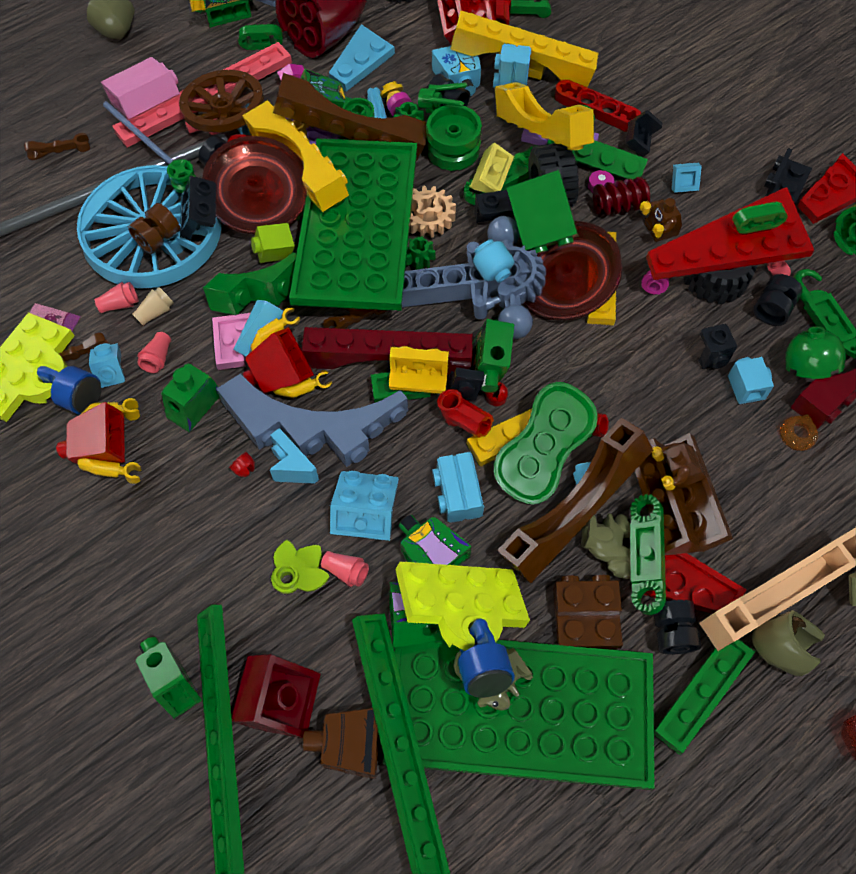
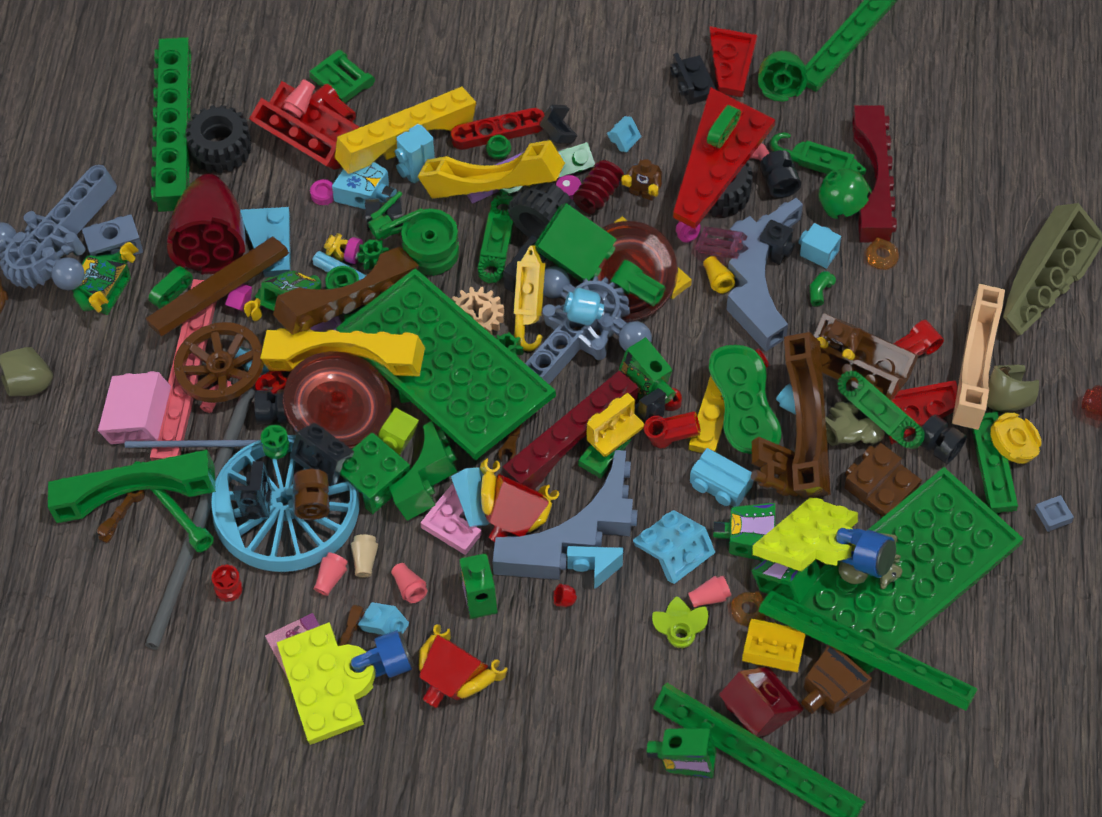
camera: 45 degrees left, 5 degrees down
light yellow slope [470,142,514,193] -> none
none -> green arch [48,450,216,523]
none -> green piece [133,461,214,552]
none -> reddish brown tile [145,236,289,336]
none -> red wheel [212,565,242,602]
none -> black bracket [233,461,272,520]
none -> dark pink tile [310,180,334,205]
none -> green bracket [340,433,410,515]
none -> yellow plate [514,245,545,352]
none -> green piece [610,260,666,307]
none -> clear pink tile [695,226,747,259]
none -> yellow cone [703,256,735,294]
none -> sand blue arch [727,198,803,352]
none -> clear orange piece [731,592,766,627]
none -> yellow bracket [742,619,805,673]
none -> reddish brown plate [751,436,799,497]
none -> green arm [809,271,836,307]
none -> red piece [893,320,944,356]
none -> yellow tile [991,413,1041,464]
none -> sand blue plate [1035,495,1074,532]

